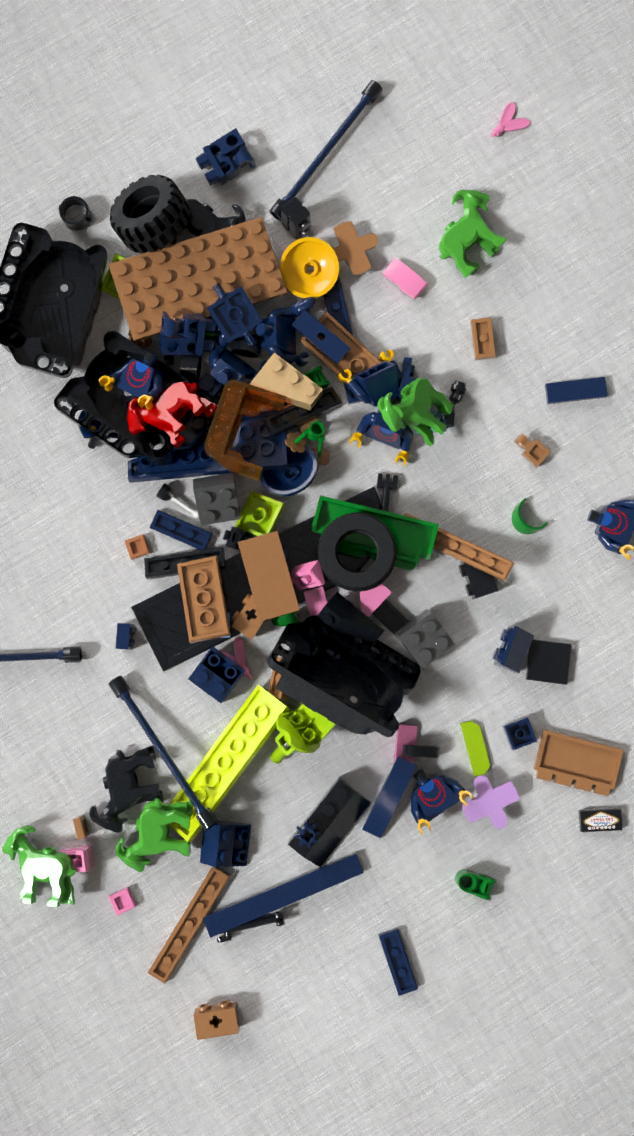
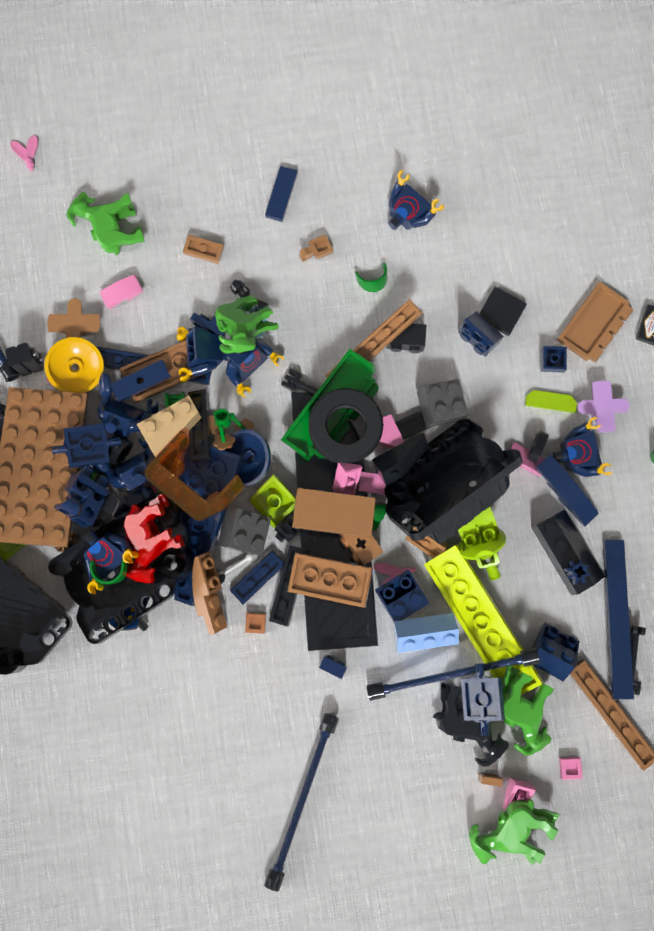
camera: 70 degrees left, 5 degrees down
none -> green helmet [90,560,127,584]
none -> medium nougat slope [192,551,227,635]
none -> light blue slope [394,613,459,653]
none -> plate [461,663,505,736]

